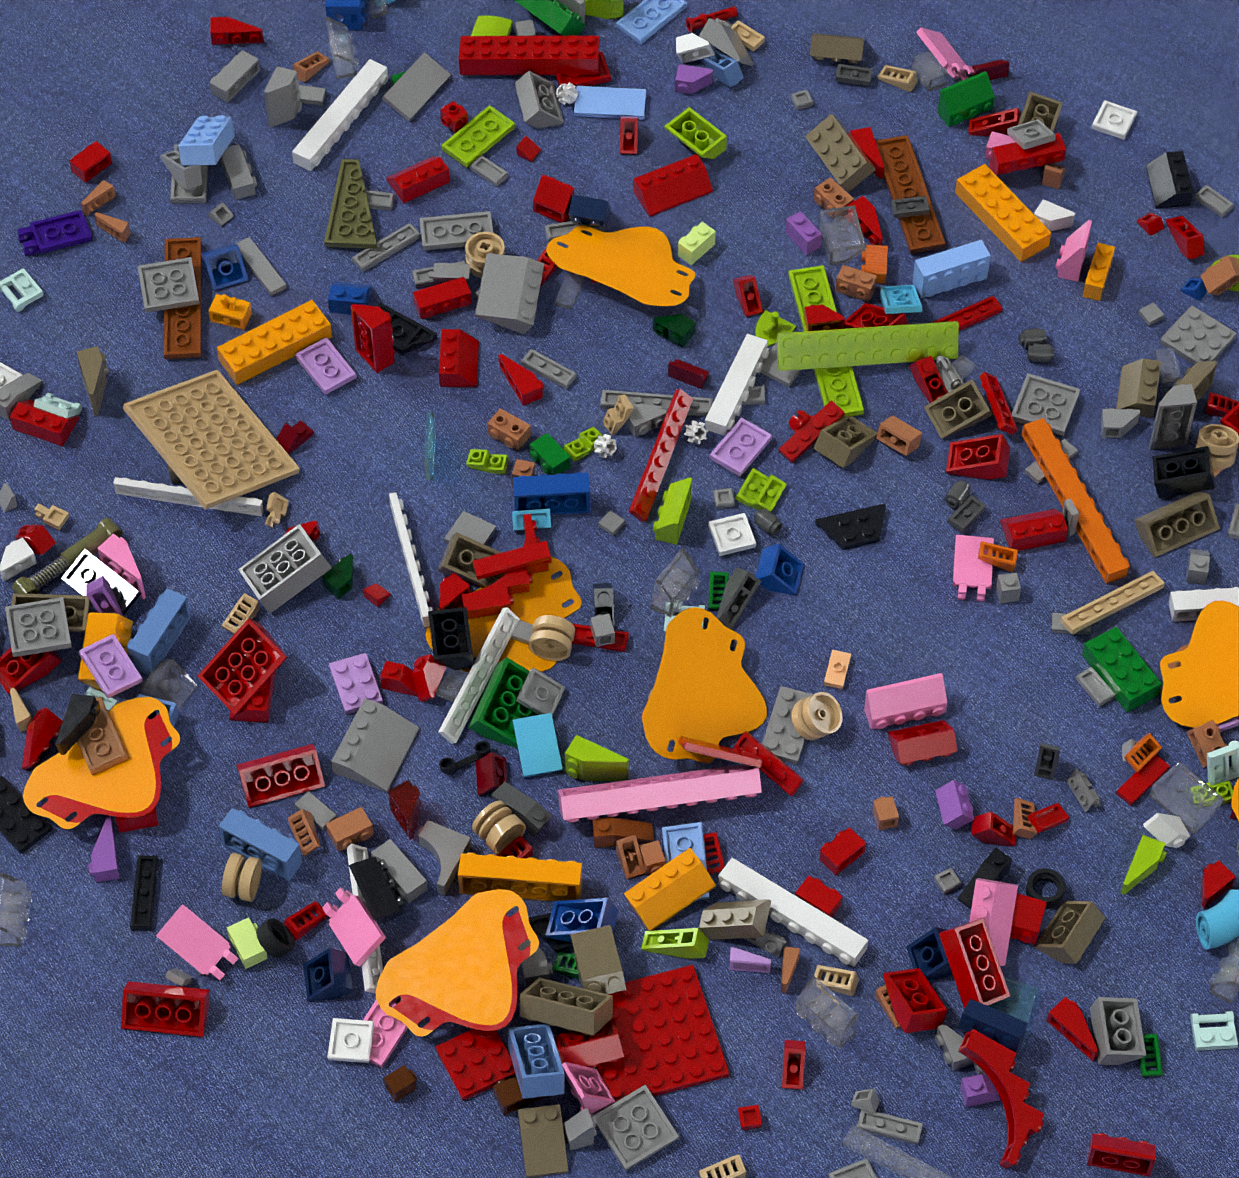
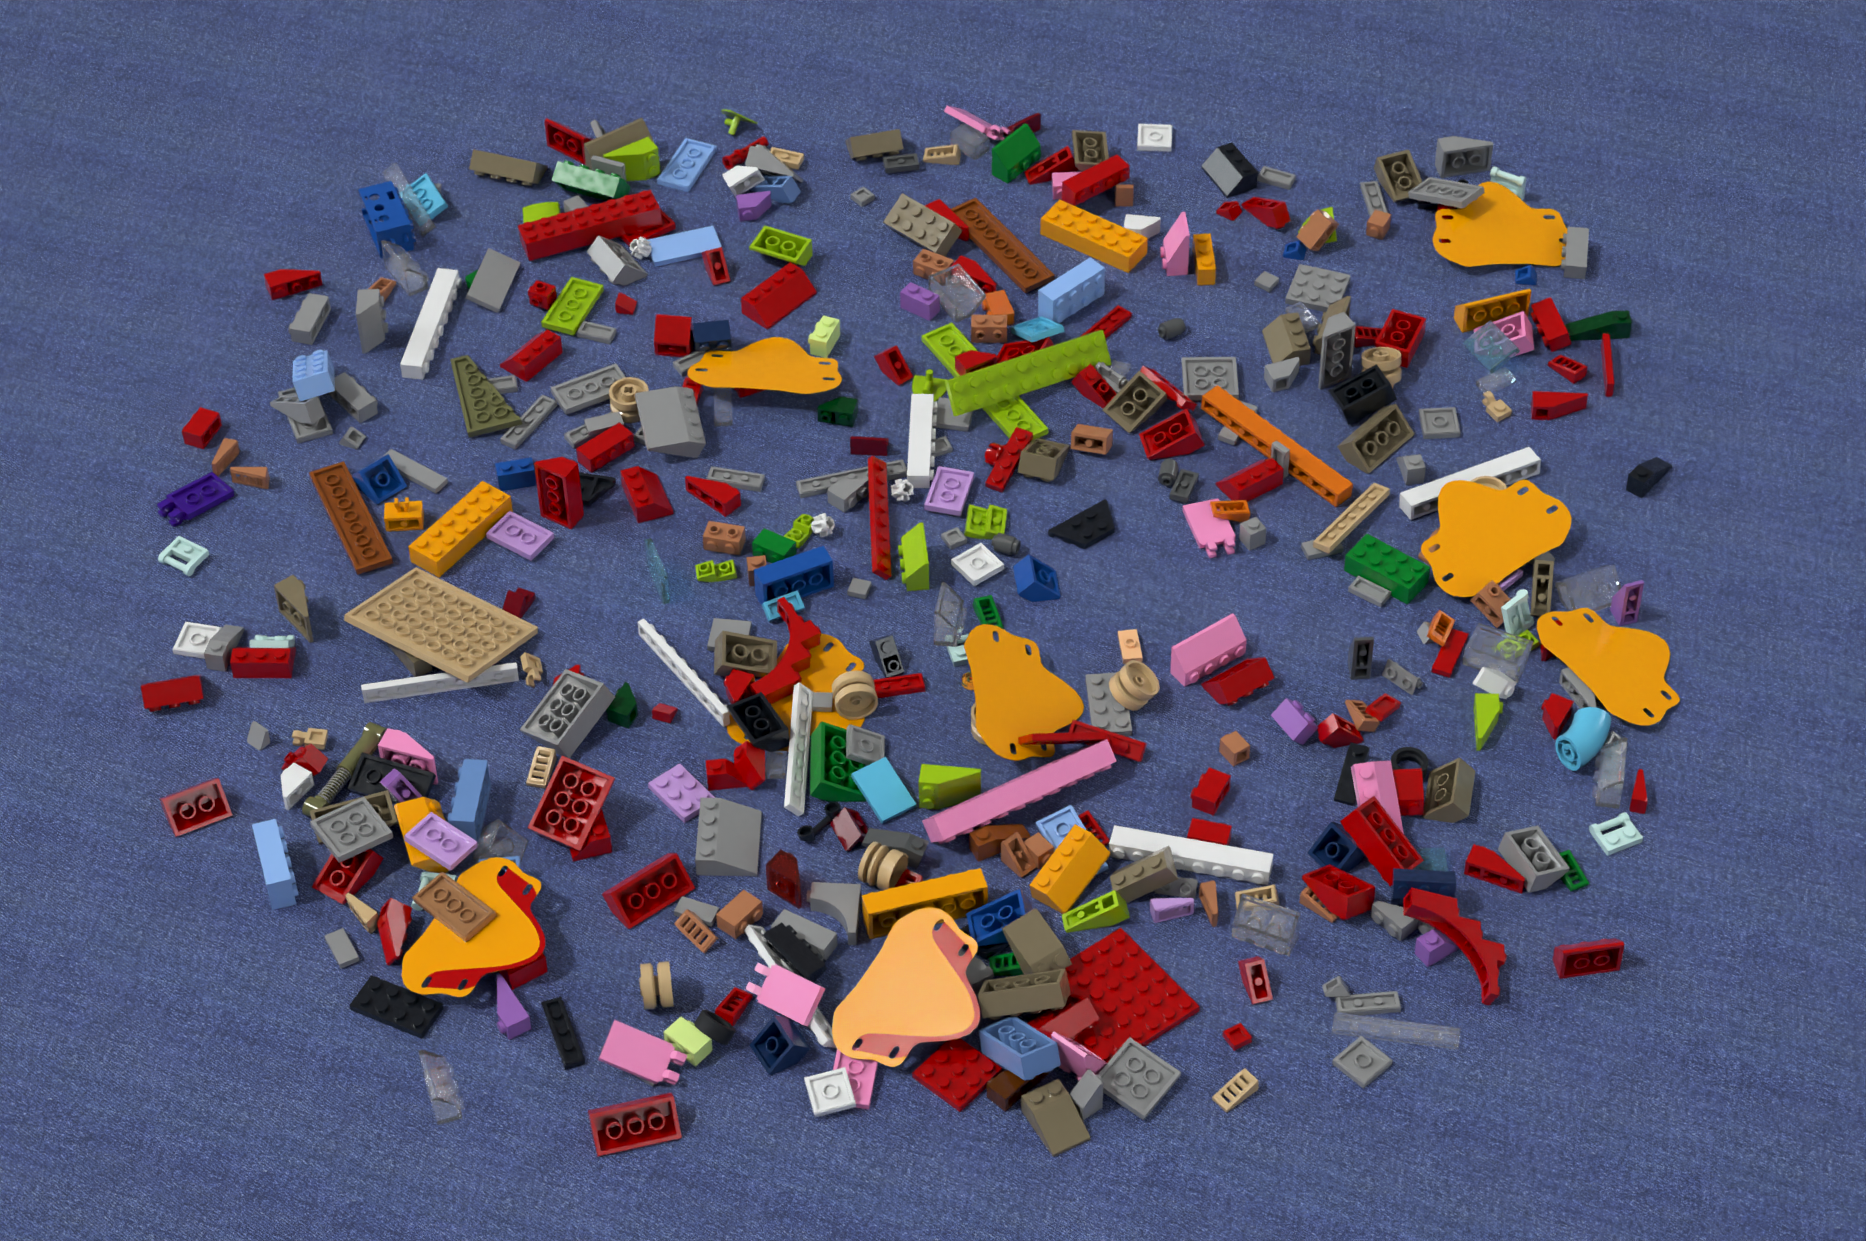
camera: 20 degrees left, 10 degrees down
black slope [56,694,100,755] -> none
light grey plate [137,257,200,313] -> none
light grey tile [165,968,194,987] -> none
medium blue brick [219,808,302,881] -> none
light grey tile [299,85,326,106] -> none
reddish brown brick [383,1065,417,1102] -> none
red tile [473,541,552,580] -> none
light grey brick [590,614,615,647] -> none
tan slope [603,394,634,435] -> none
dark grey slope [717,567,761,630] -> none
dark grey plate [891,196,930,218] -> none
light grey tile [934,868,962,895] -> none
light grey tile [1007,119,1056,150] -> none
dark grey brick [1027,343,1054,363] -> none

